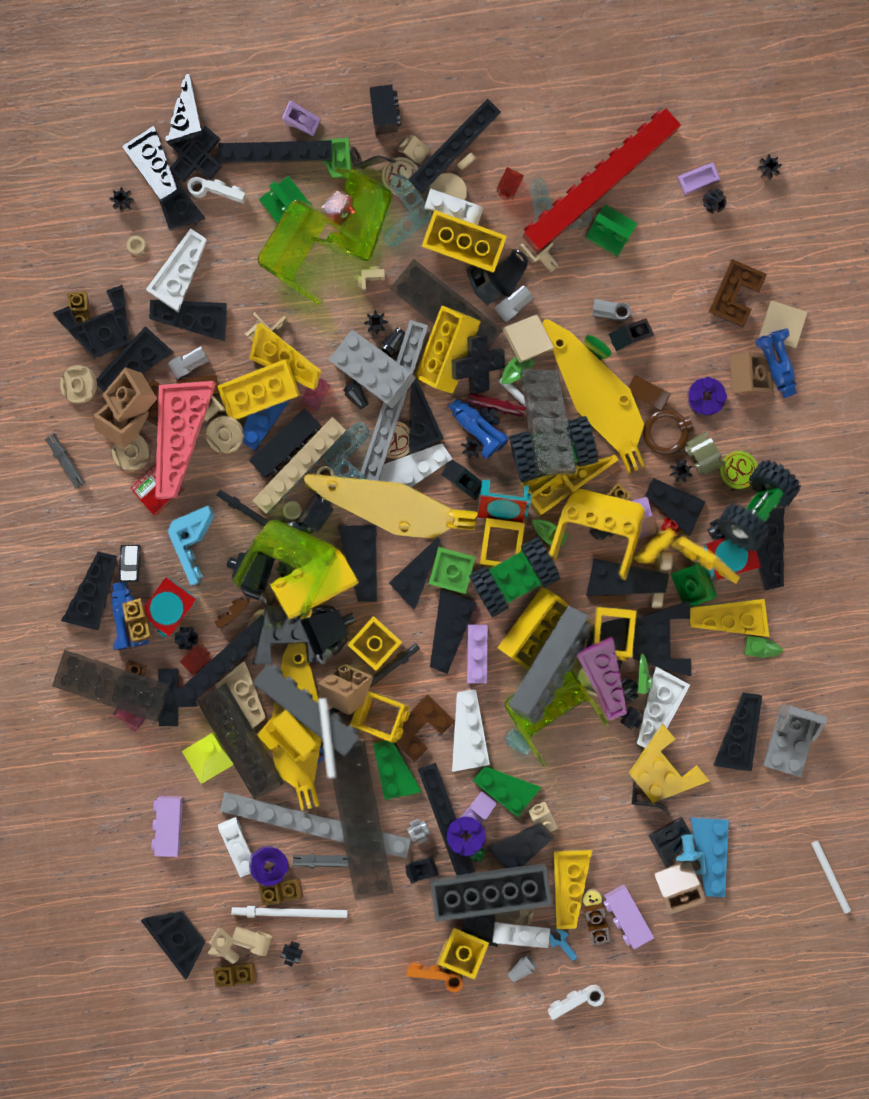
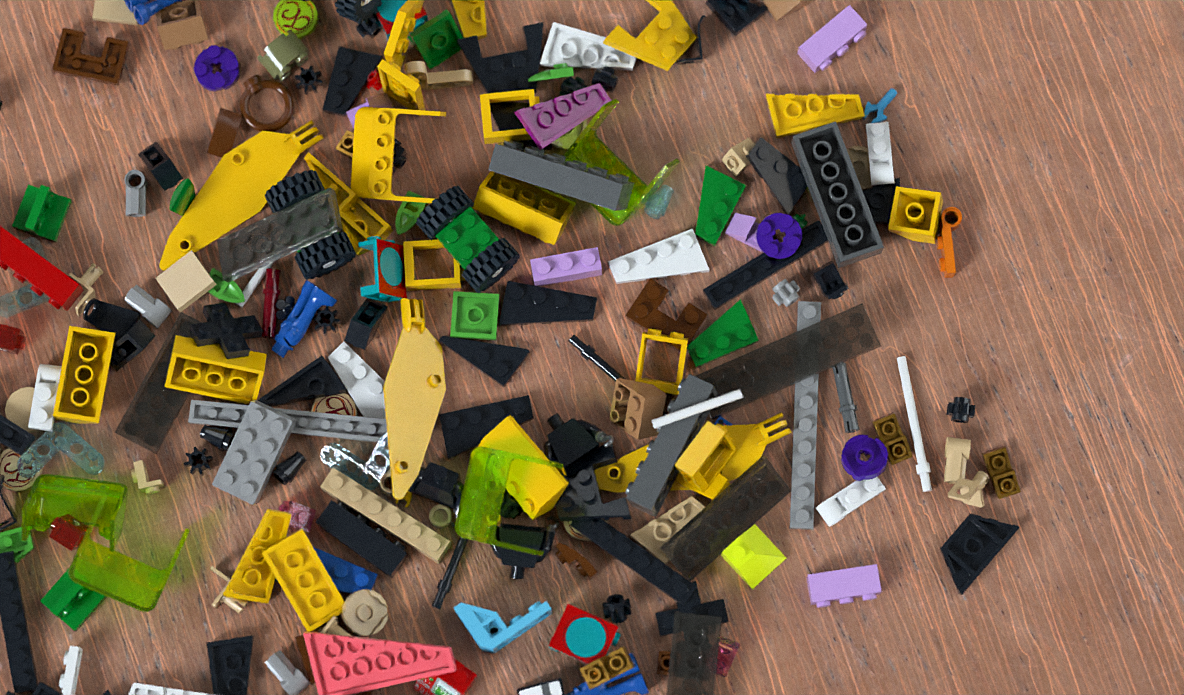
camera: 95 degrees left, 10 degrees down
clear red brick [179,645,211,675] -> none
yellow brick [348,616,402,671] -> none
light grey cone [508,955,537,983] -> none
white plate [548,985,604,1020] -> none
light yellow tile [582,889,602,906] -> none
reddish brown slope [584,903,610,945] -> none
black wing [586,559,670,596] -> none

